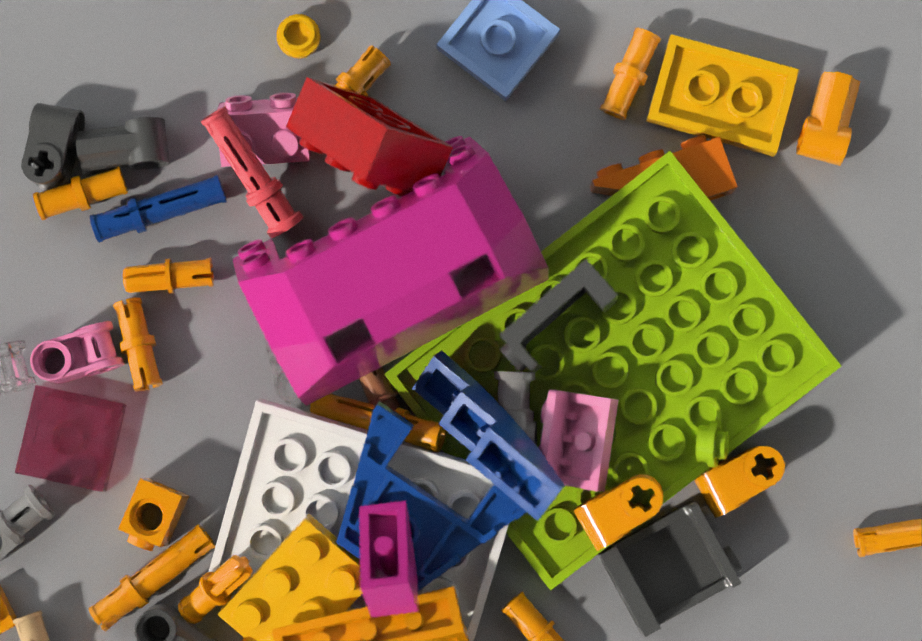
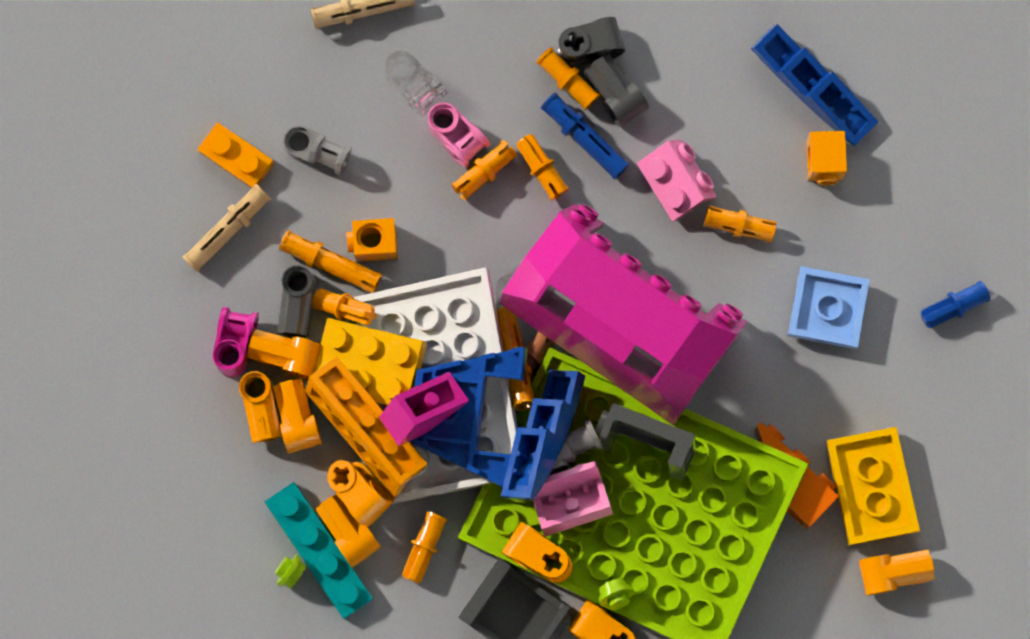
camera: 65 degrees right, 5 degrees down
clear pink plate [15,385,127,492] -> none
coral pin [201,106,304,238] -> none
yellow plate [276,14,321,59] -> none
red brick [286,77,453,197] -> none
light orange pin [600,28,661,120] -> none

